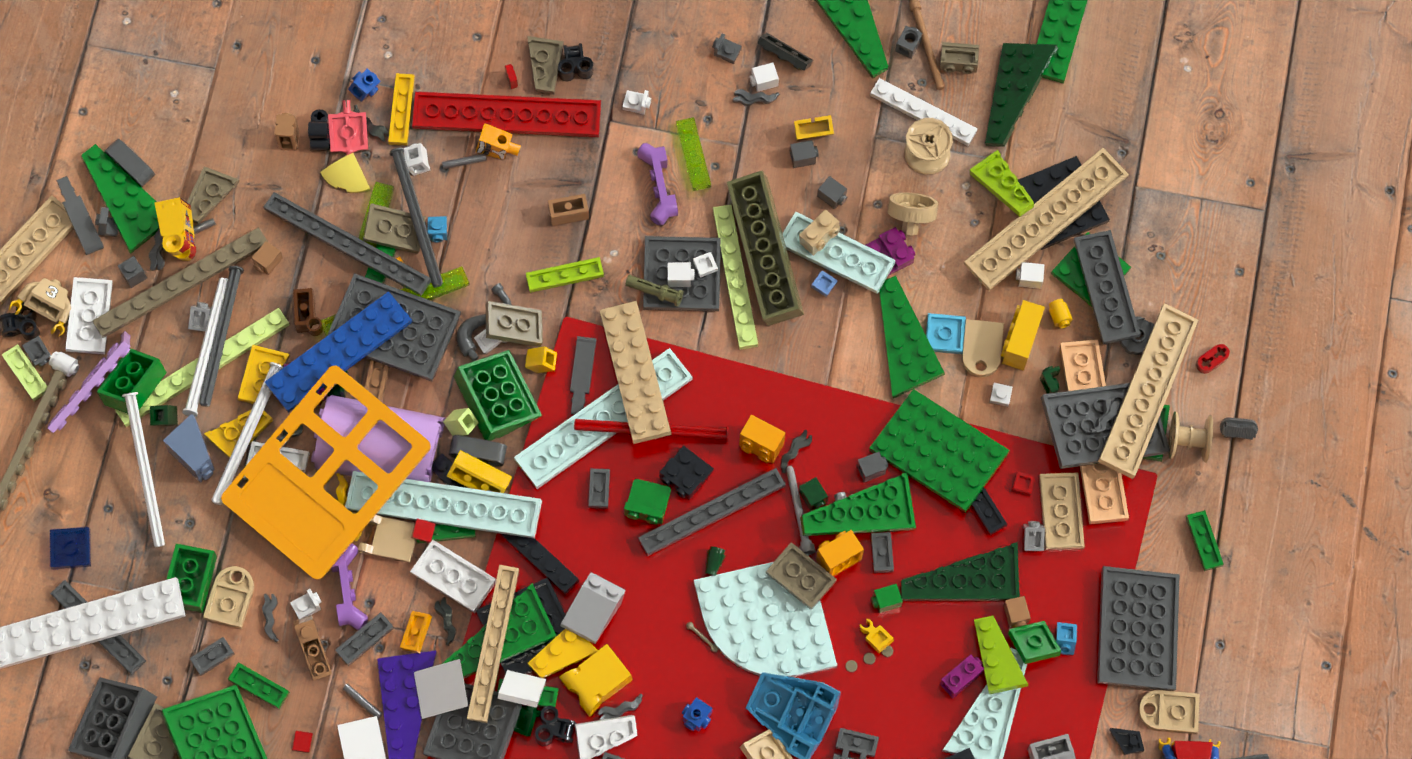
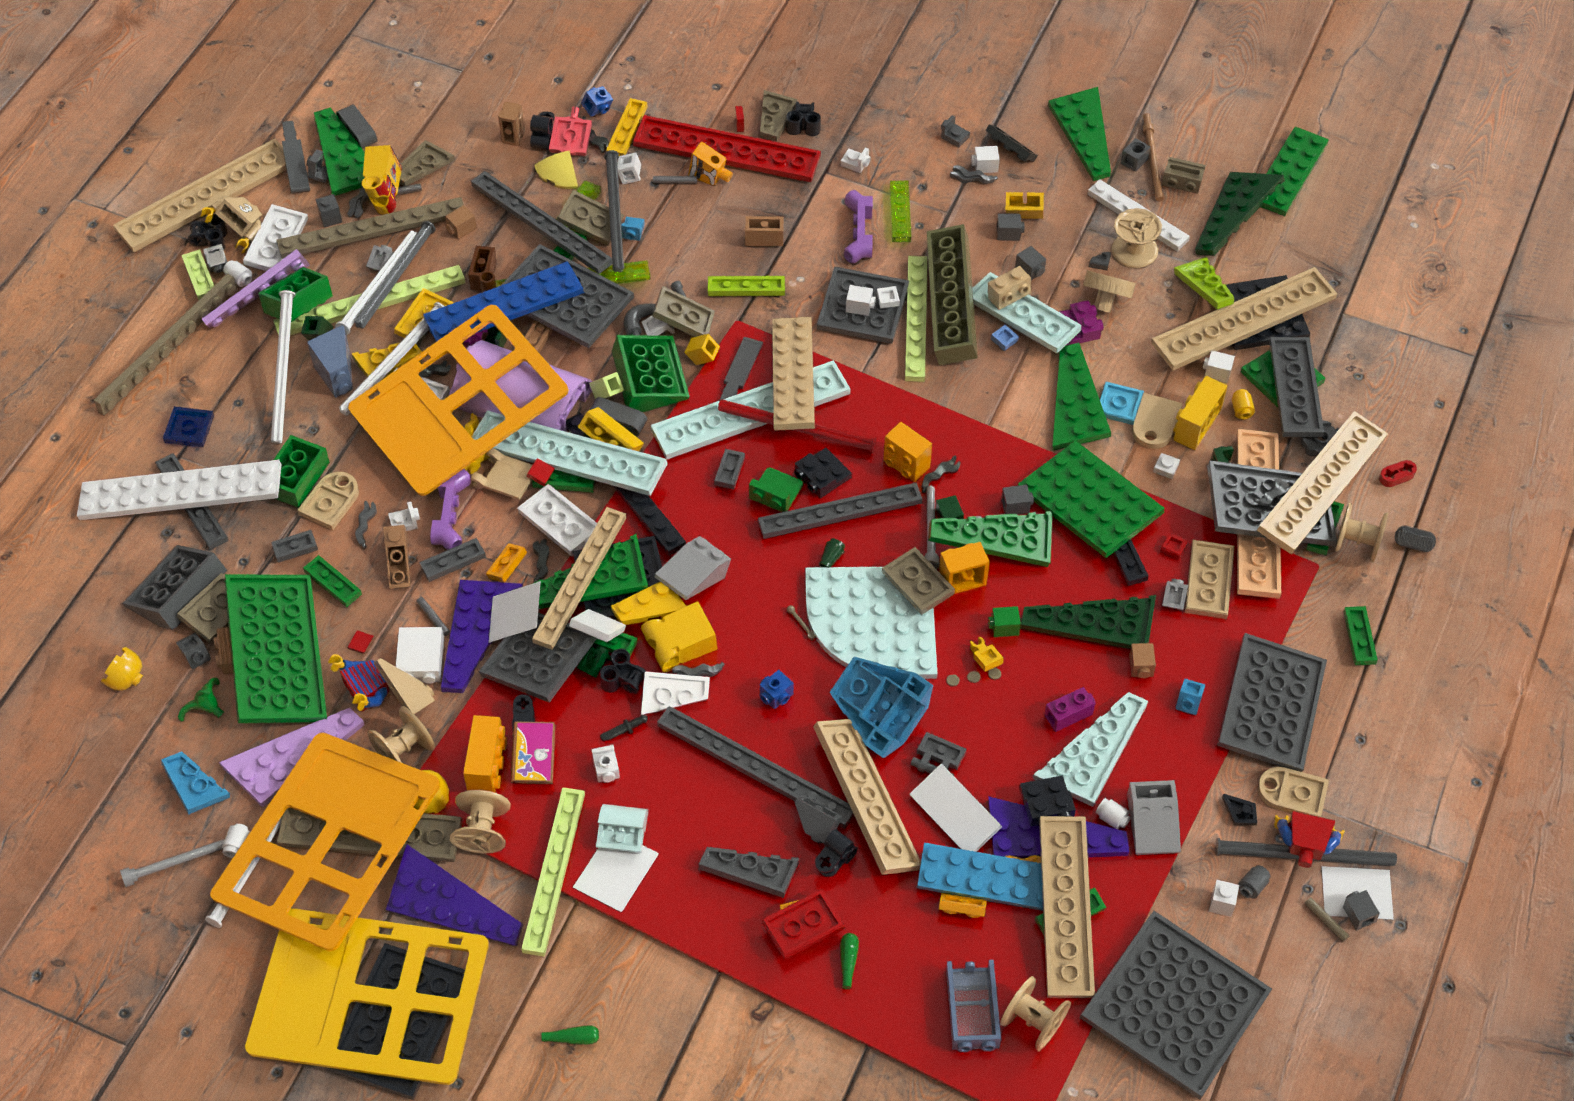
camera: 15 degrees right, 15 degrees down
olive pin [625,274,684,307] -> none
dark grey plate [871,532,894,573] -> none
lime wing [974,616,1028,694] -> none
green plate [1008,621,1061,664] -> none
none -> dark grey tile [1089,252,1111,271]

